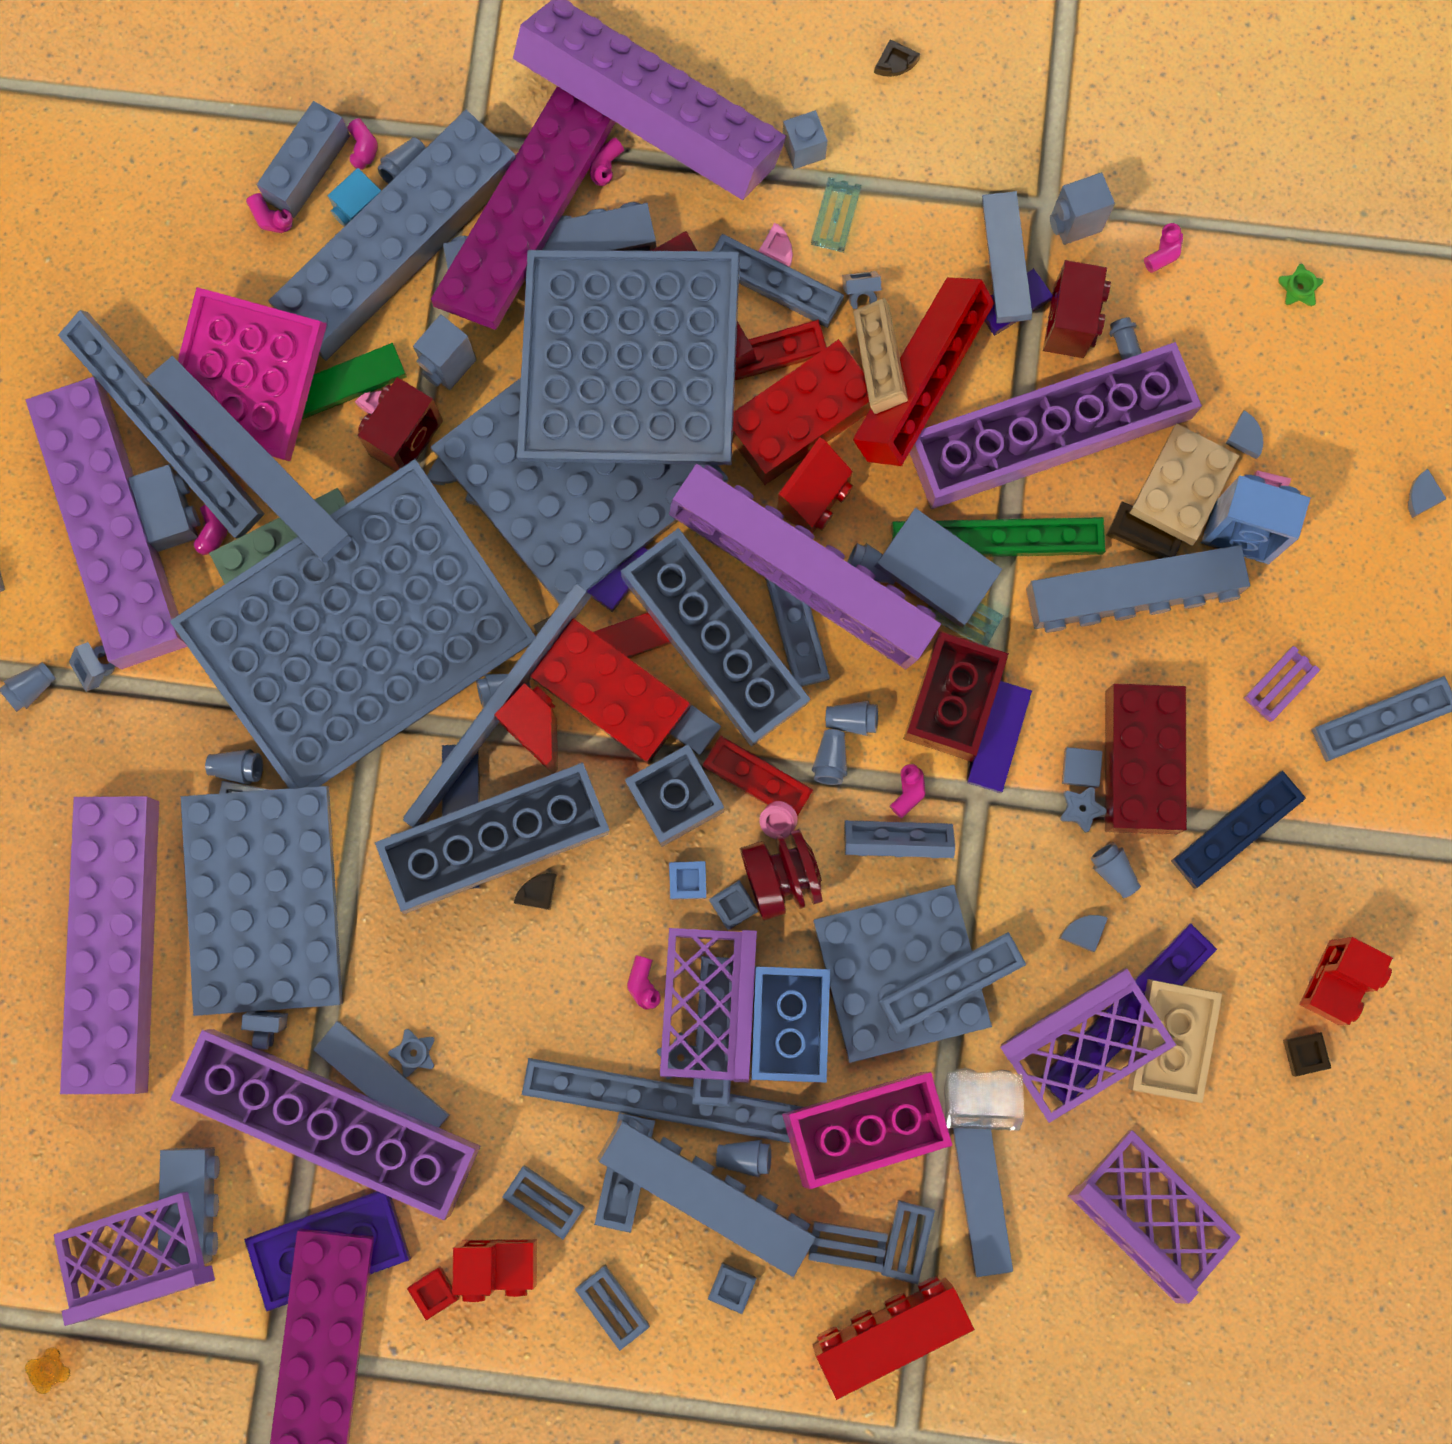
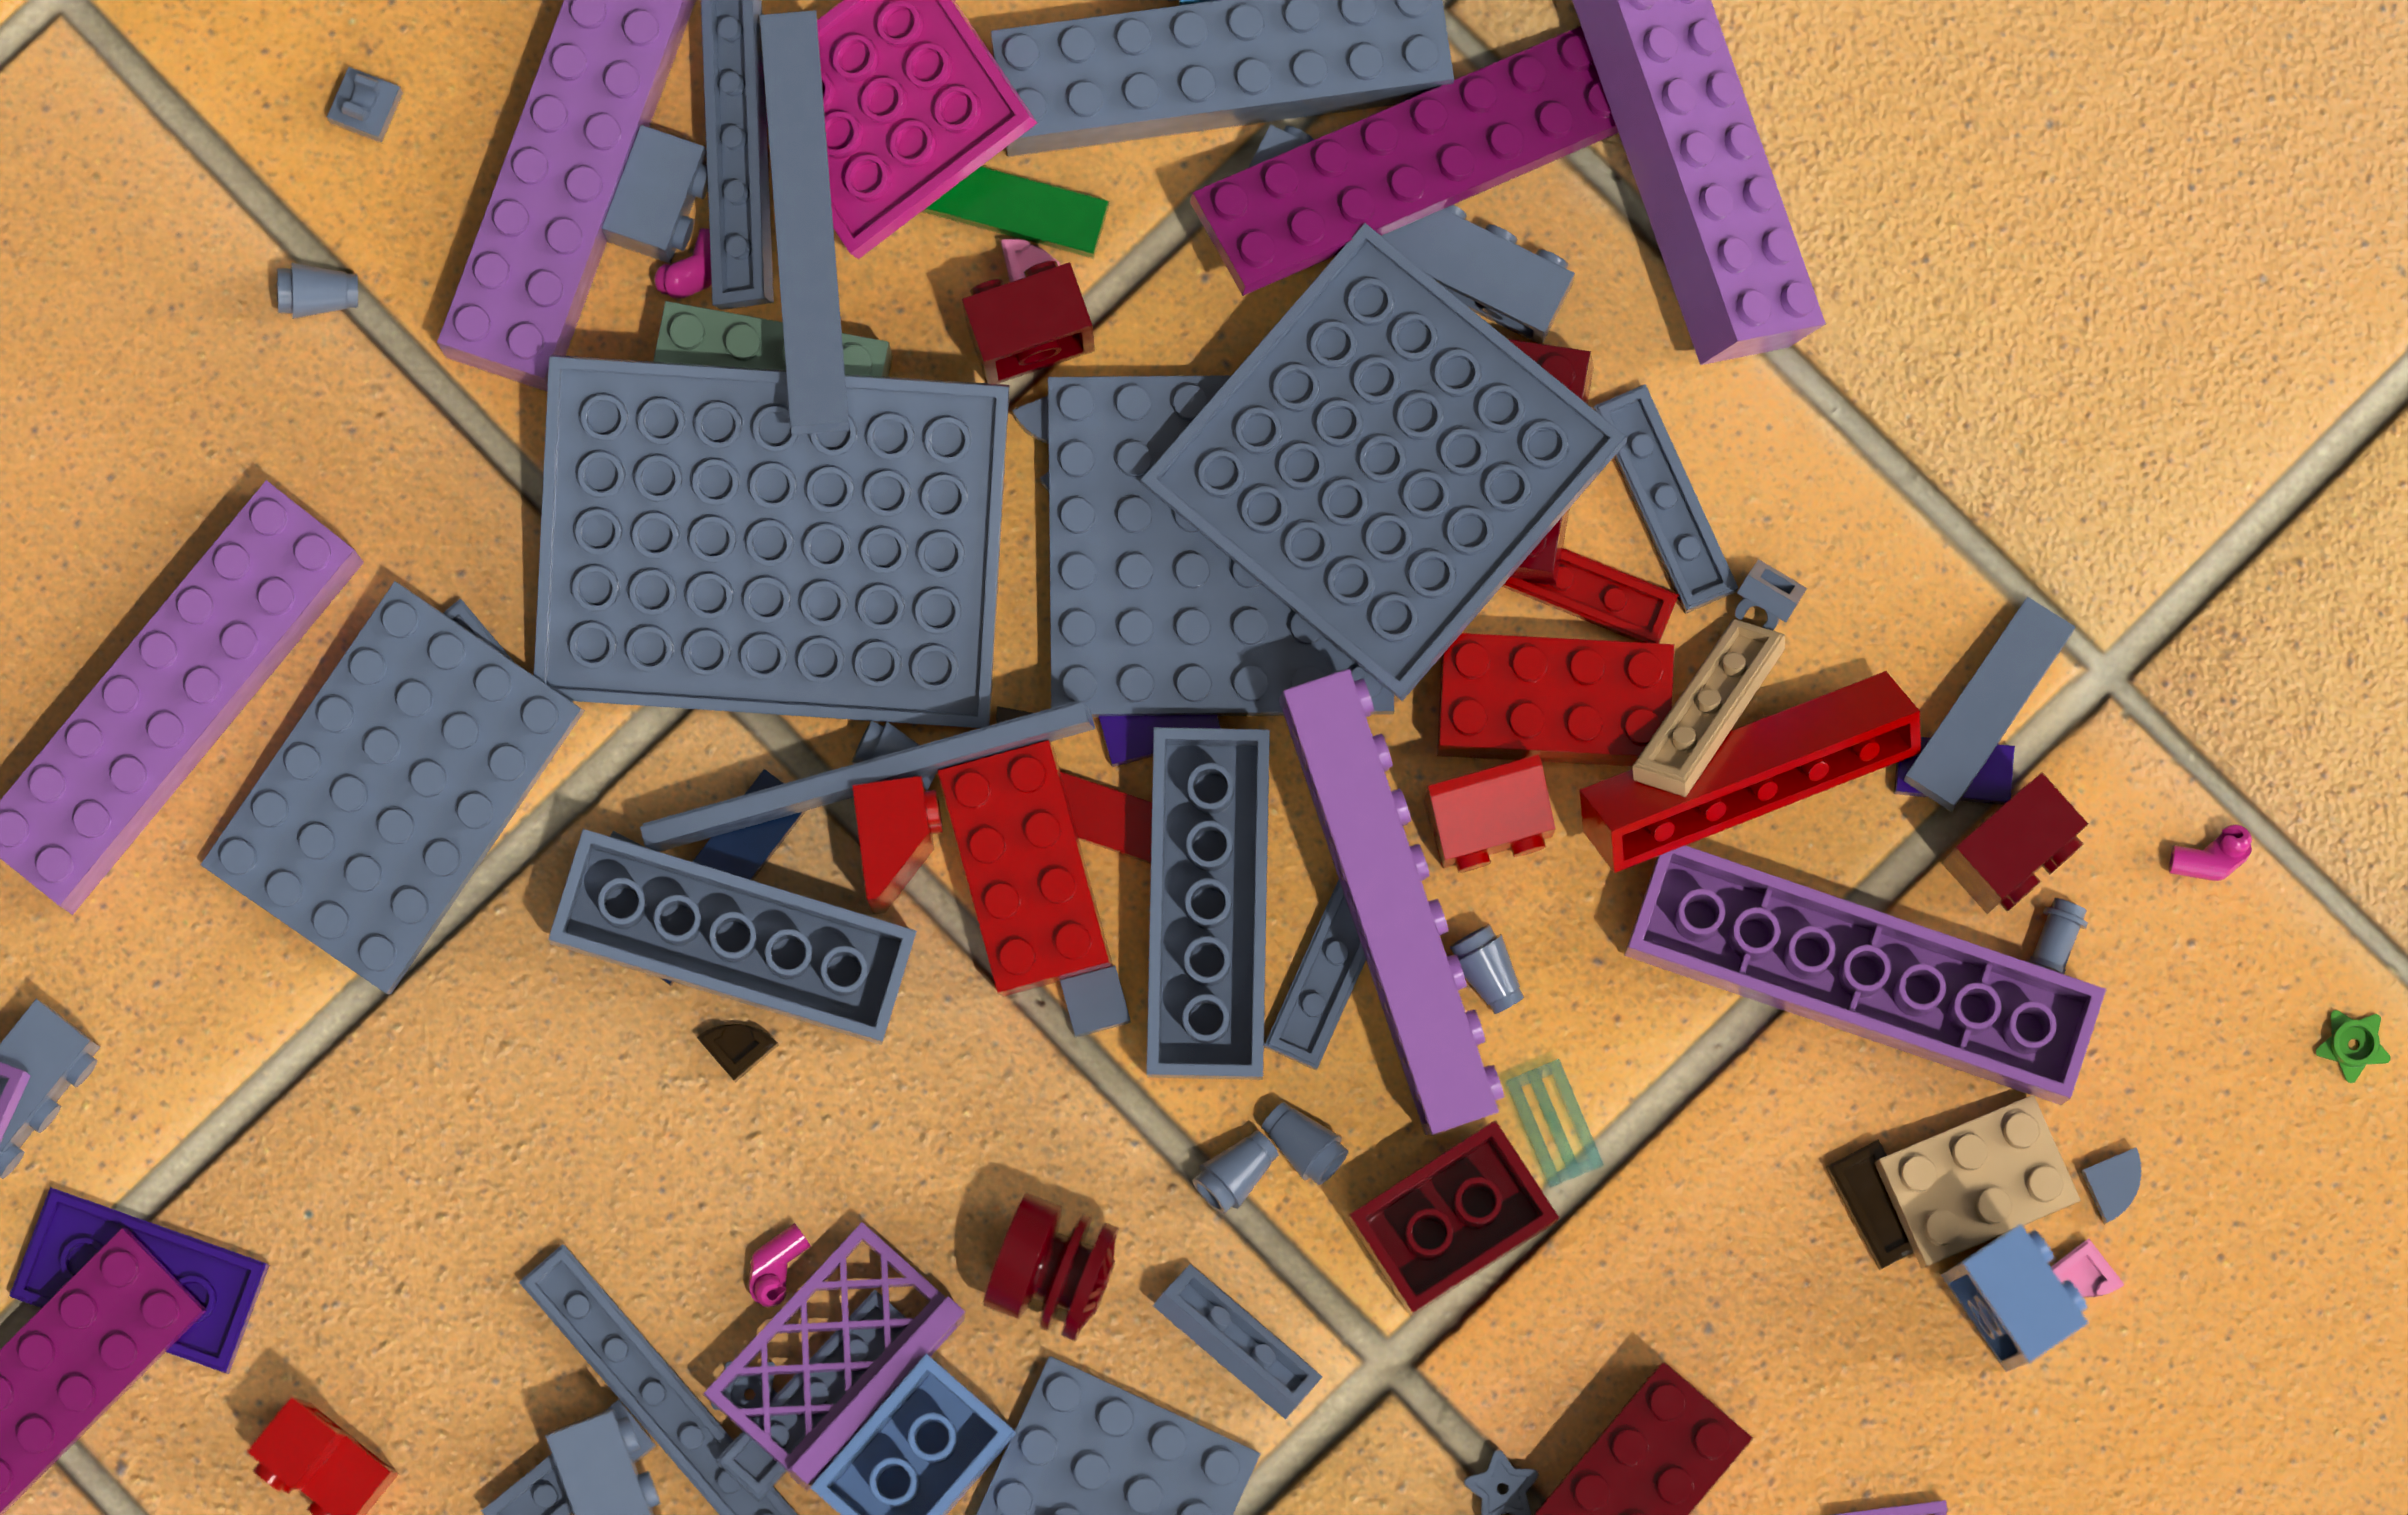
camera: 40 degrees right, 0 degrees up
sand blue tile [69,642,116,692] -> none
medium lavender brick [170,1029,481,1220] -> none
sand blue cone [205,749,263,785] -> none
sand blue tile [241,1011,288,1049] -> none
sand blue tile [313,1021,450,1128] -> none
sand blue plate [388,1029,434,1077] -> none
red tile [407,1266,460,1320] -> none
sand blue brick [413,314,477,390] -> none
sand blue tile [502,1165,585,1240] -> none
dark pink arm [590,137,624,186] -> none
sand blue brick [625,744,724,847] -> none
medium blue plate [669,861,707,900] -> none
red tile [702,735,813,817] -> none
sand blue tile [709,880,759,930] -> none
bright pink tile [758,223,793,267] -> none
bright pink tile [760,801,798,839] -> none
sand blue brick [783,110,828,169] -> none
clear light blue tile [811,177,862,253] -> none
dark brown tile [874,39,920,77] -> none
sand blue tile [874,508,1002,628] -> none
dark pink arm [890,764,925,819] -> none
green tile [892,517,1105,557] -> none
dark purple tile [967,681,1032,793] -> none
sand blue brick [1026,545,1250,633] -> none
sand blue brick [1050,172,1115,245] -> none
sand blue tile [1062,747,1103,788] -> none
sand blue tile [1408,469,1446,518] -> none

